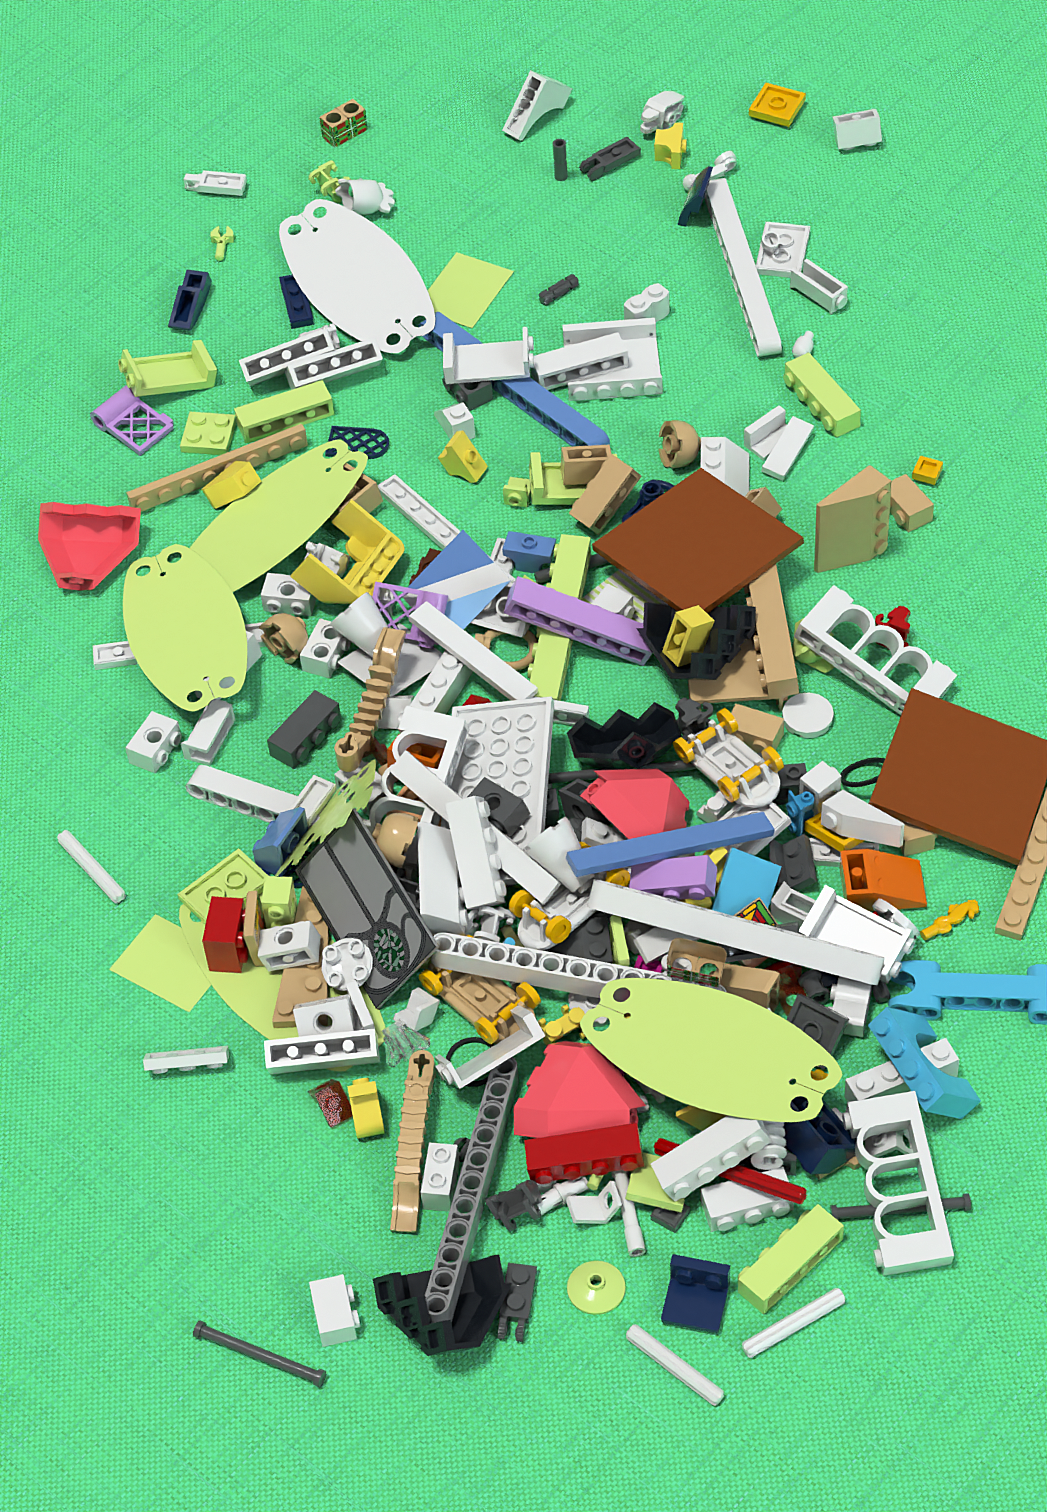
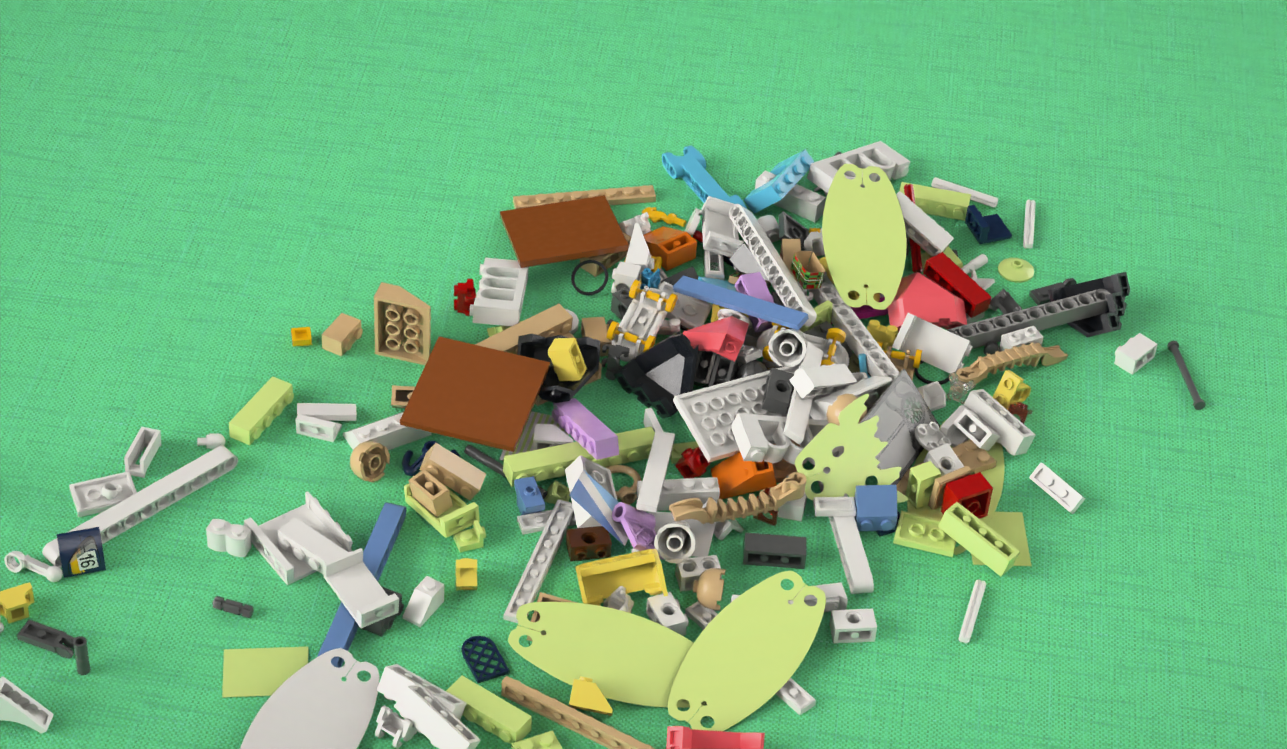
camera: 130 degrees left, 10 degrees down
none -> white piece [619,212,651,237]
none -> yellowish green brick [938,502,1020,576]

